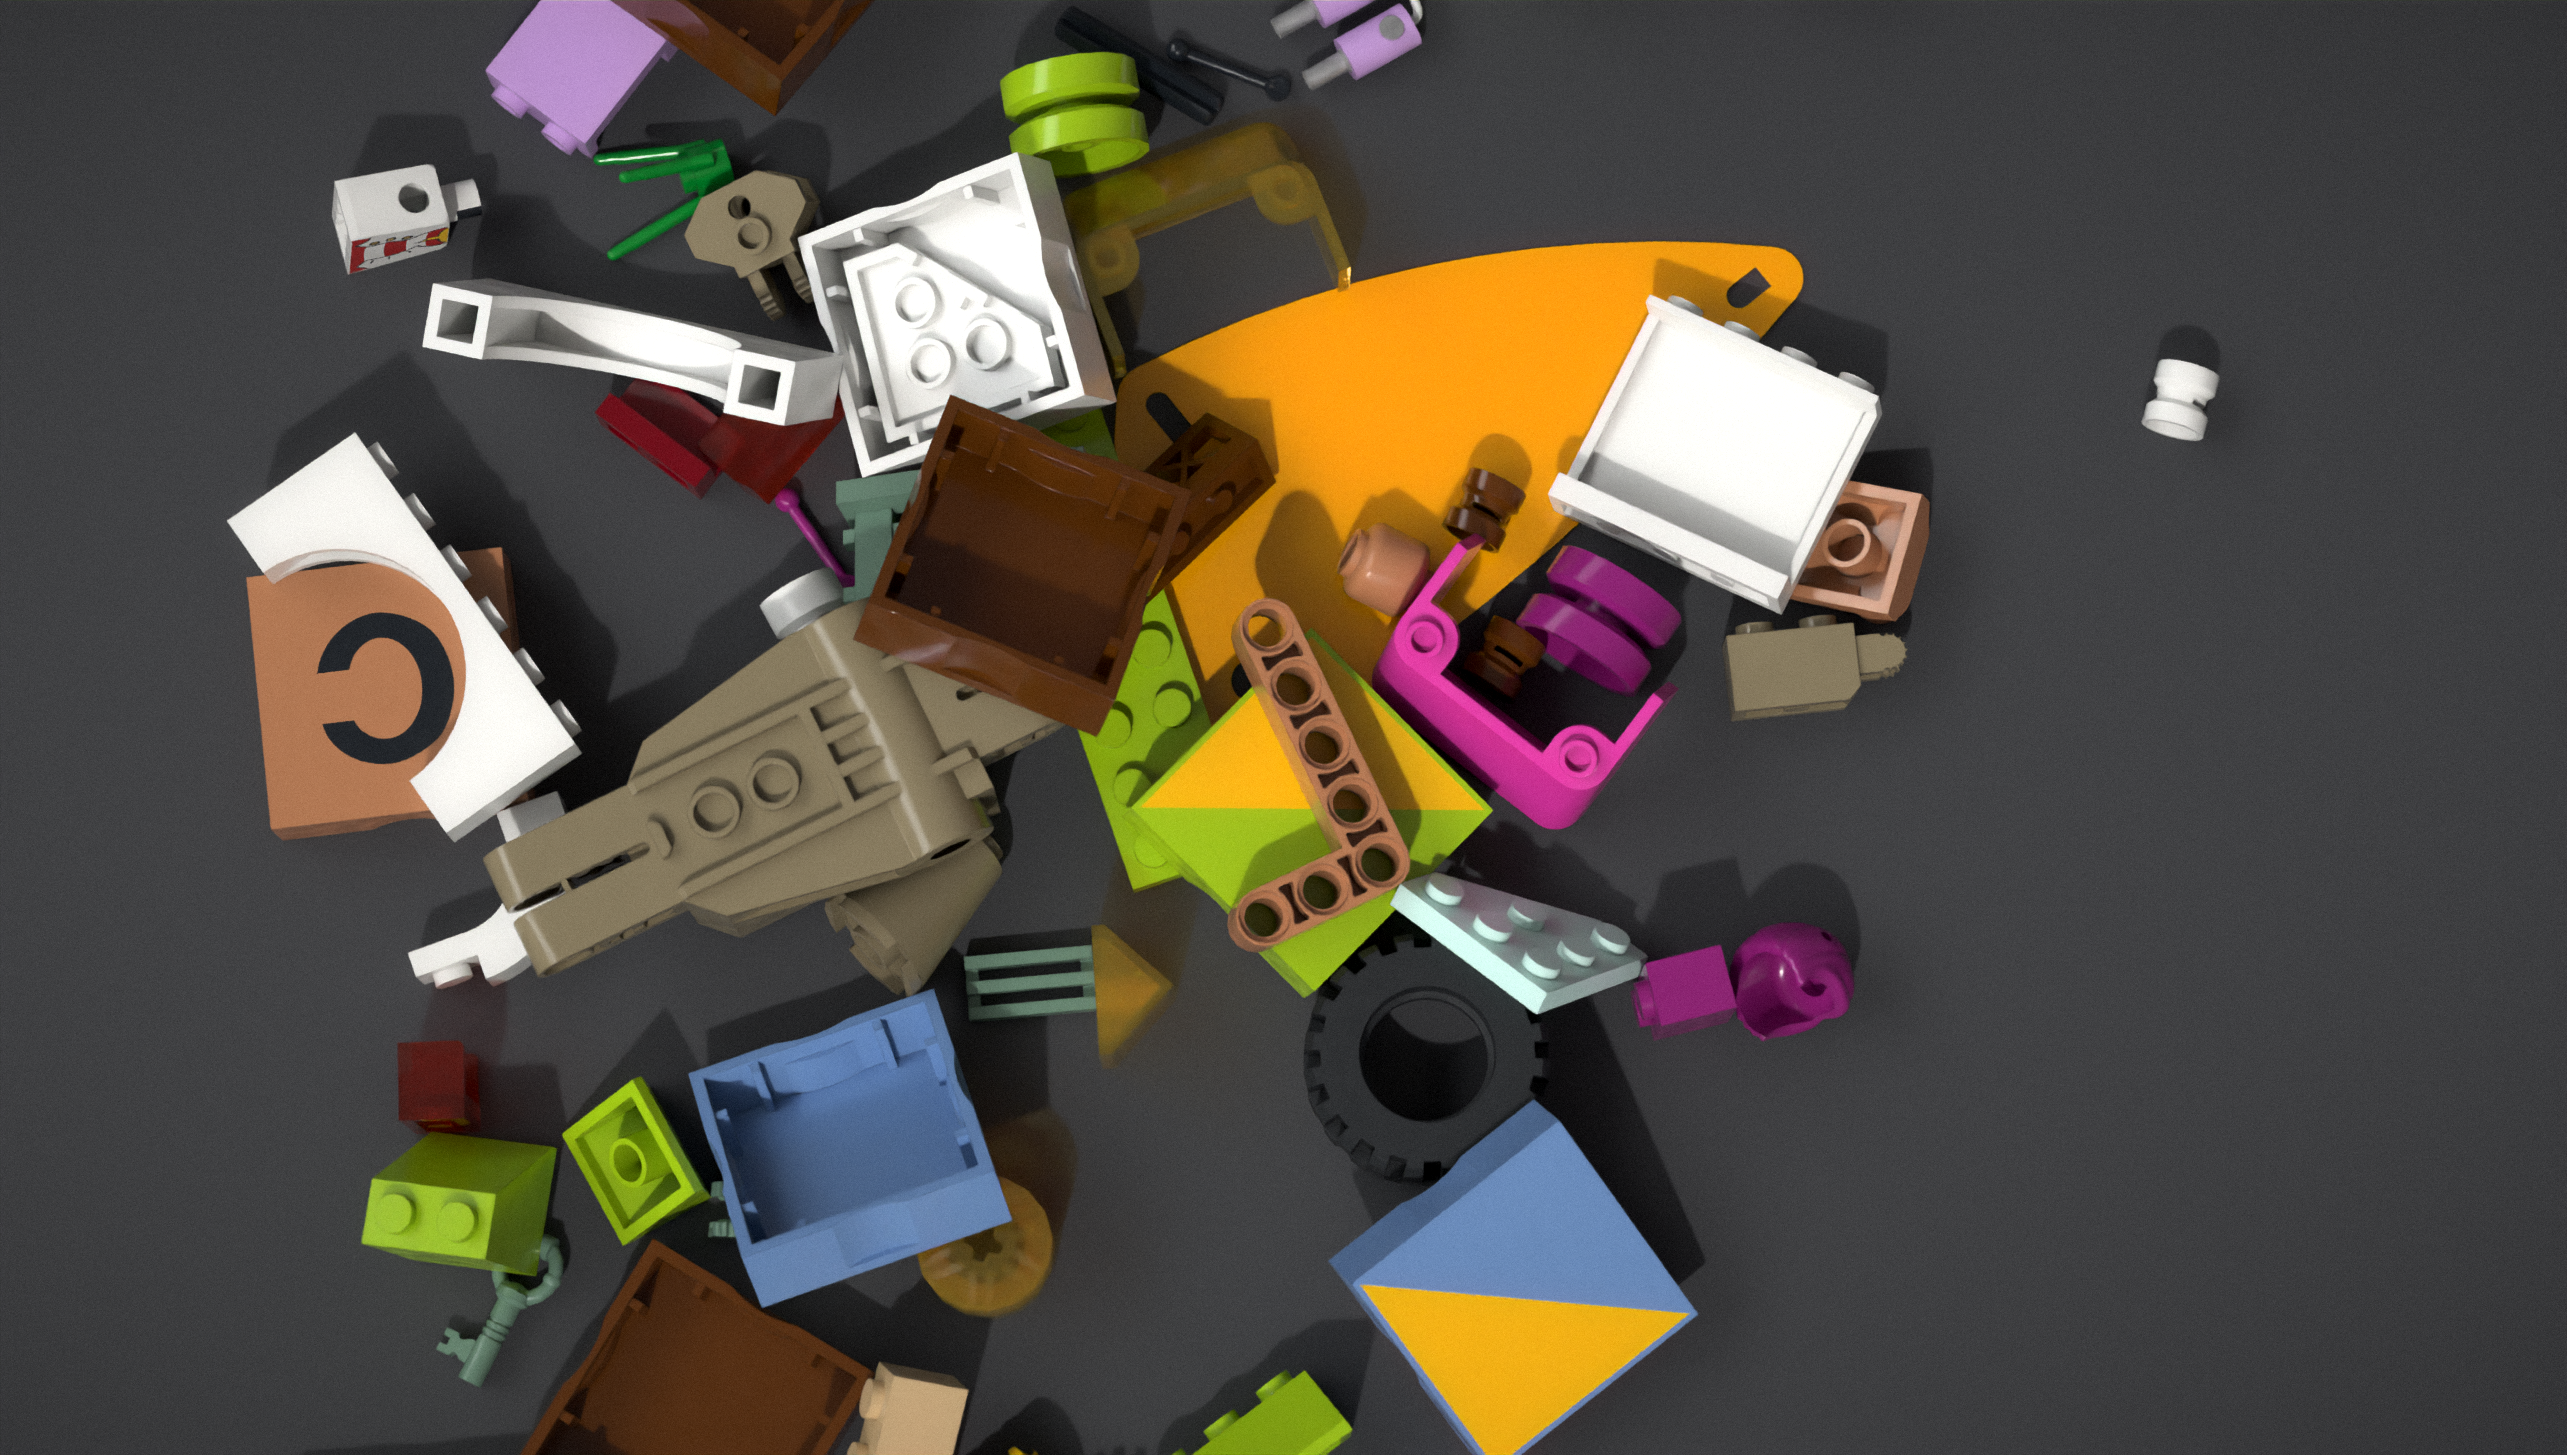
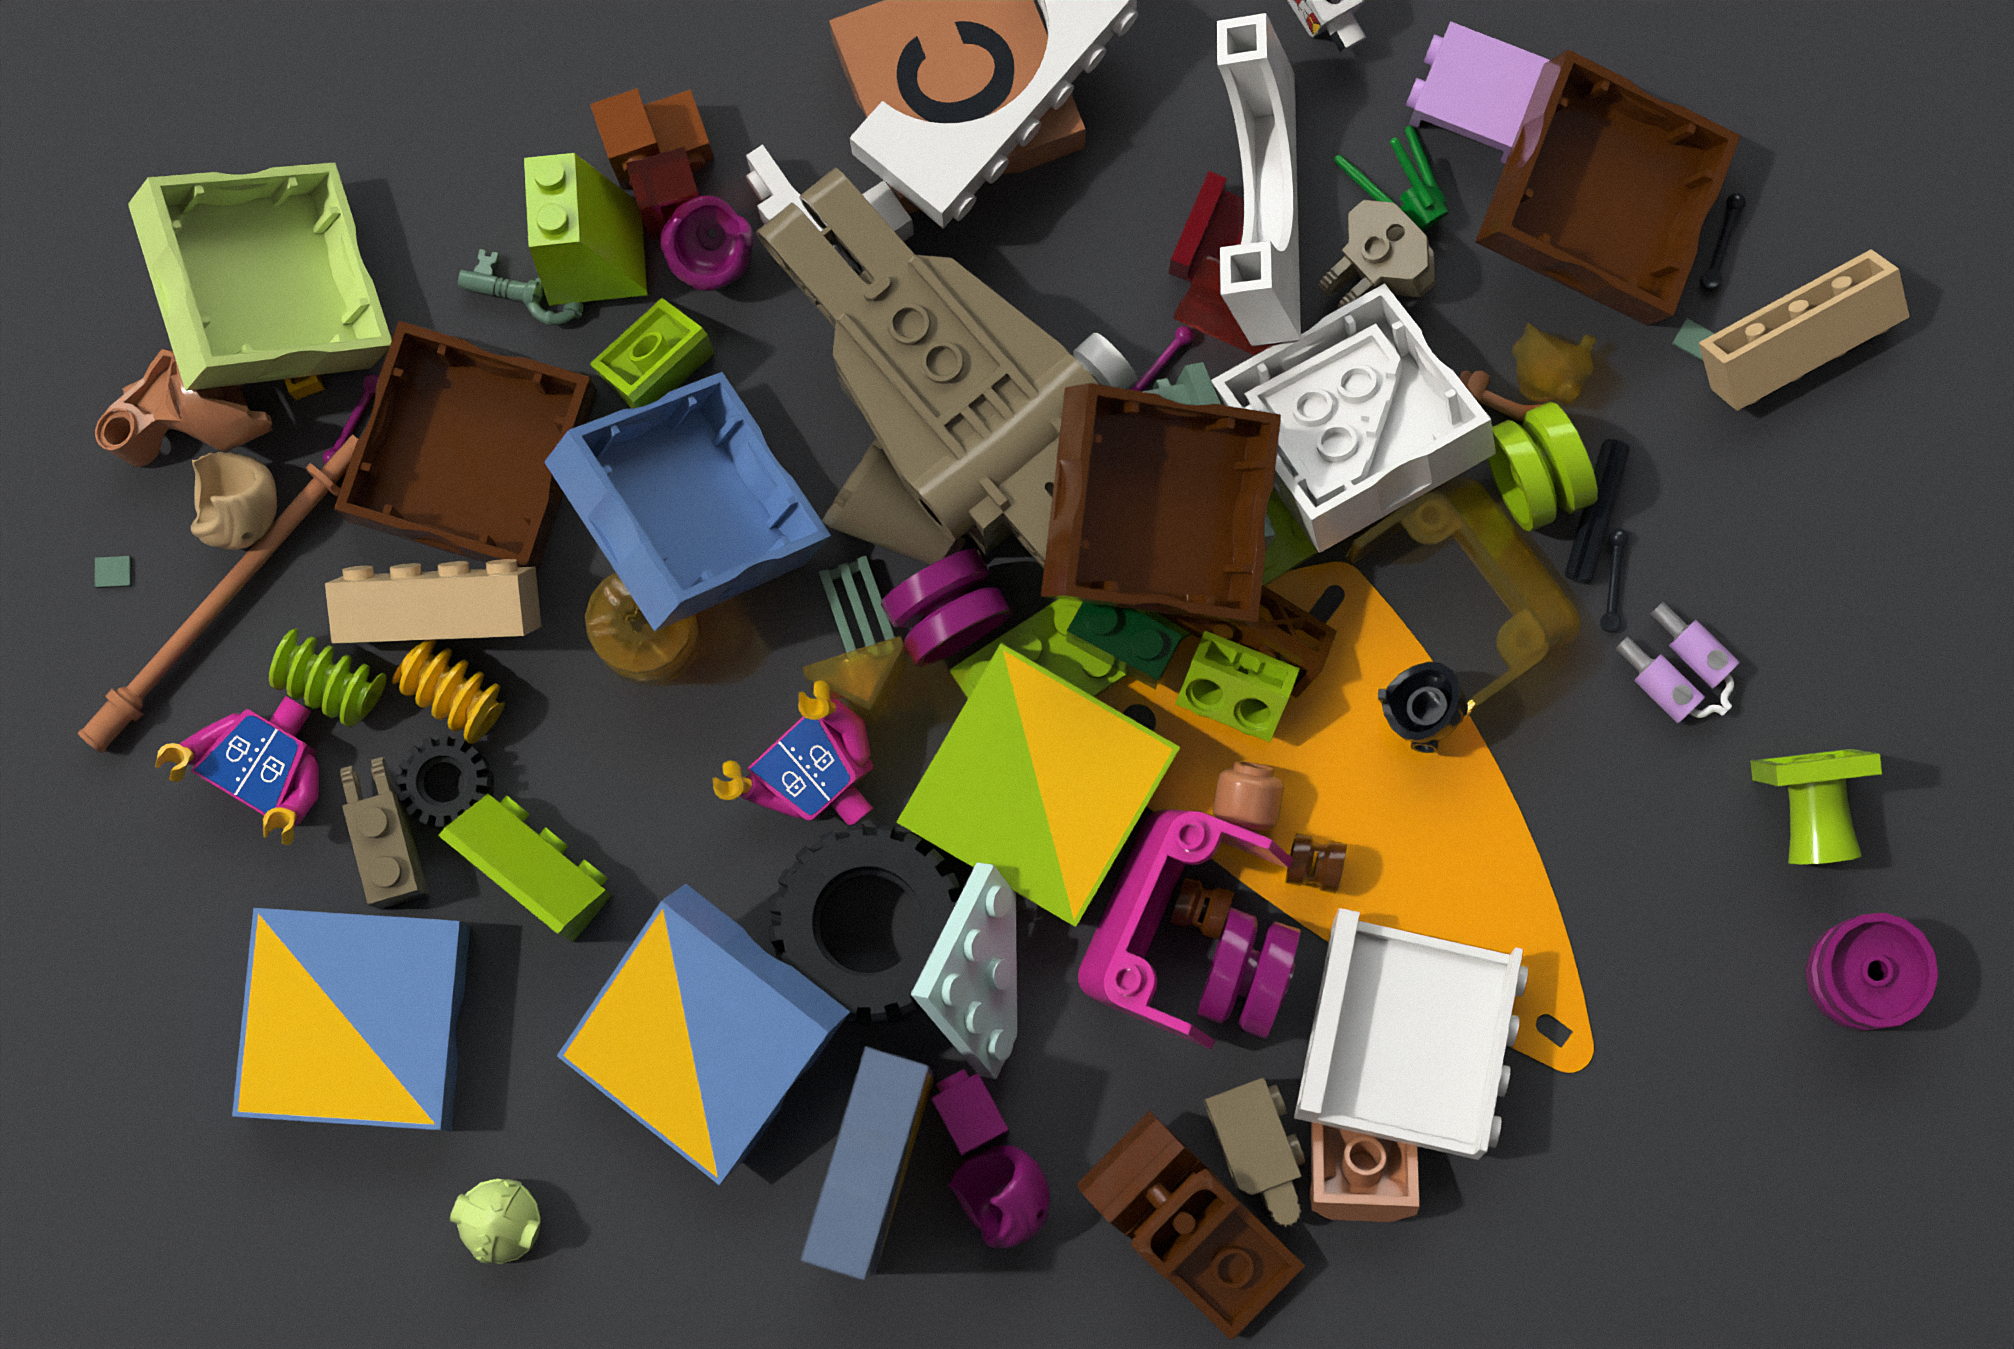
camera: 80 degrees right, 0 degrees up
nougat beam [1227,598,1410,953] -> none
none -> dark orange brick [590,88,714,190]
none -> magenta piece [661,196,754,291]
none -> torso [712,681,873,825]
none -> sand blue tile [801,1047,936,1280]
none -> magenta wheel [881,548,1013,667]
none -> dark green brick [1066,602,1182,690]
none -> reddish brown piece [1076,1110,1305,1341]
none -> lime brick [1175,631,1300,742]
none -> black helmet [1378,662,1468,753]
none -> nougat piece [1459,371,1543,422]
none -> clear yellow helmet [1512,323,1597,404]

